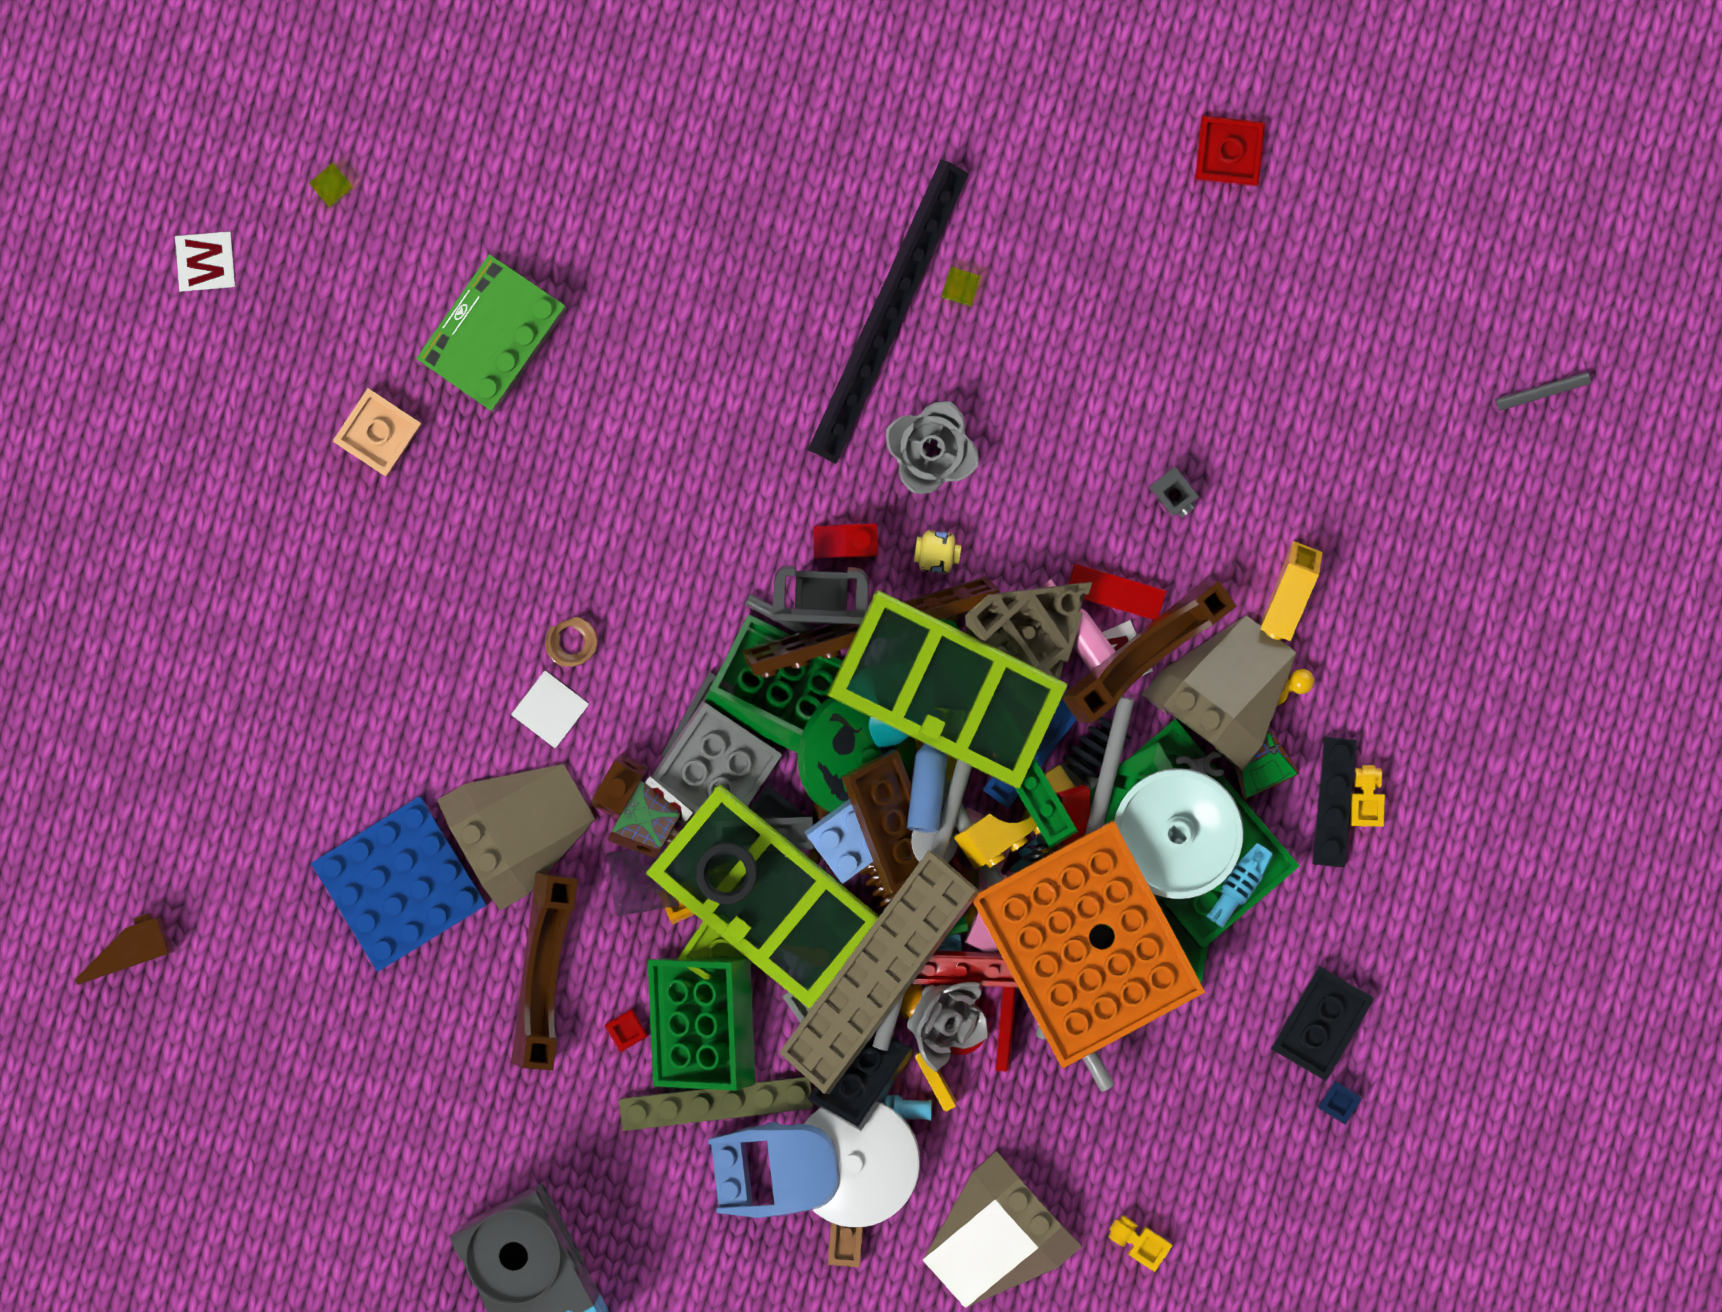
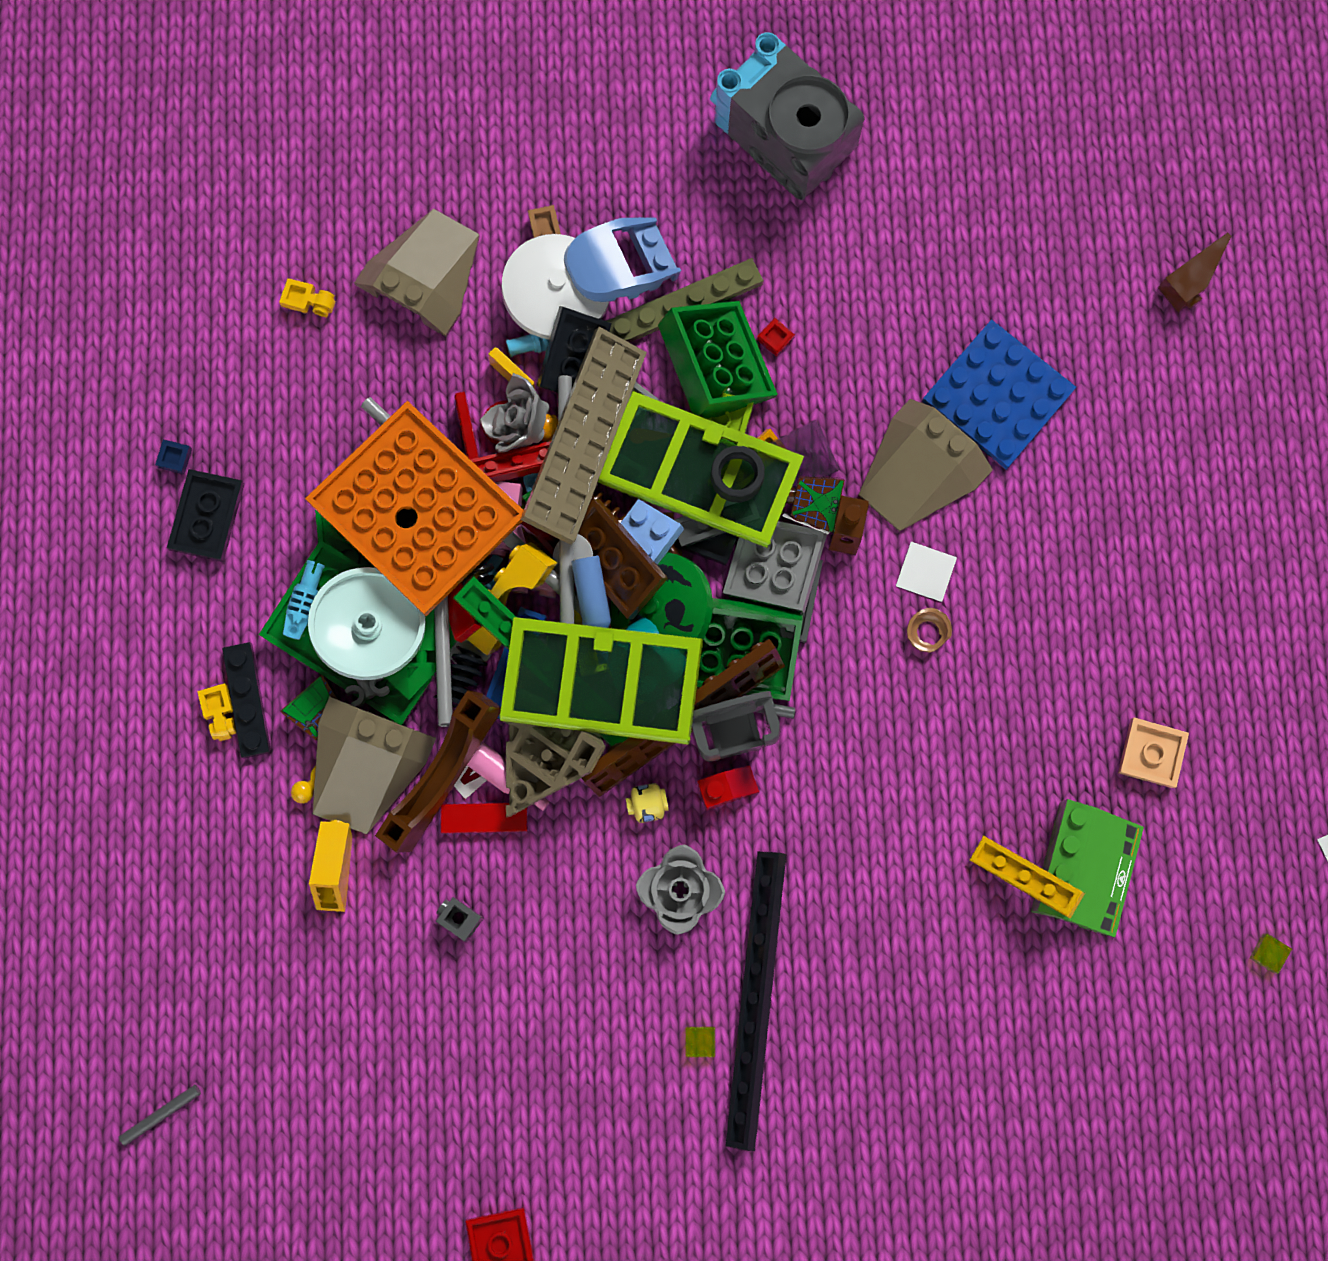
camera: 165 degrees right, 10 degrees down
reddish brown arch [511,872,578,1071] -> none
none -> yellow tile [969,836,1085,919]

